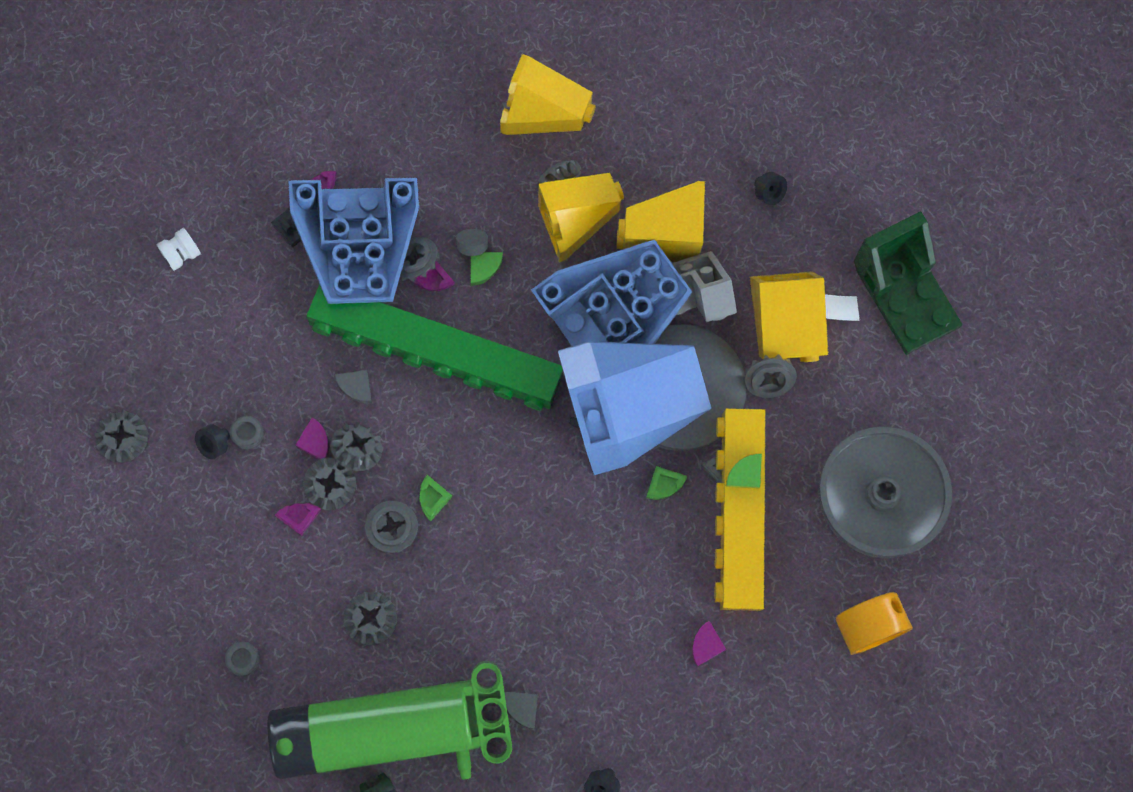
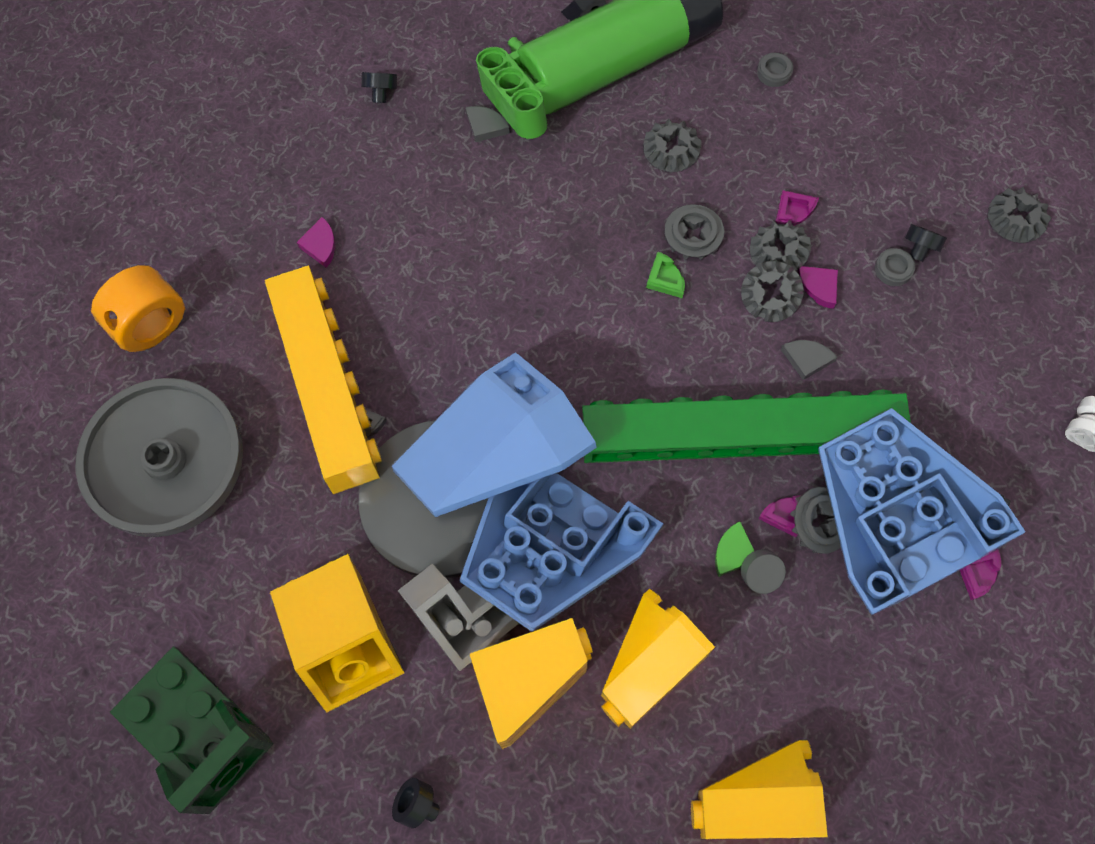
camera: 165 degrees right, 5 degrees down
dark grey gear [535,160,581,193] -> none
bright green tile [646,466,687,500] -> none
bright green tile [726,454,762,488] -> none
dark grey gear [744,354,797,398] -> none
white sticker [825,294,860,321] -> none

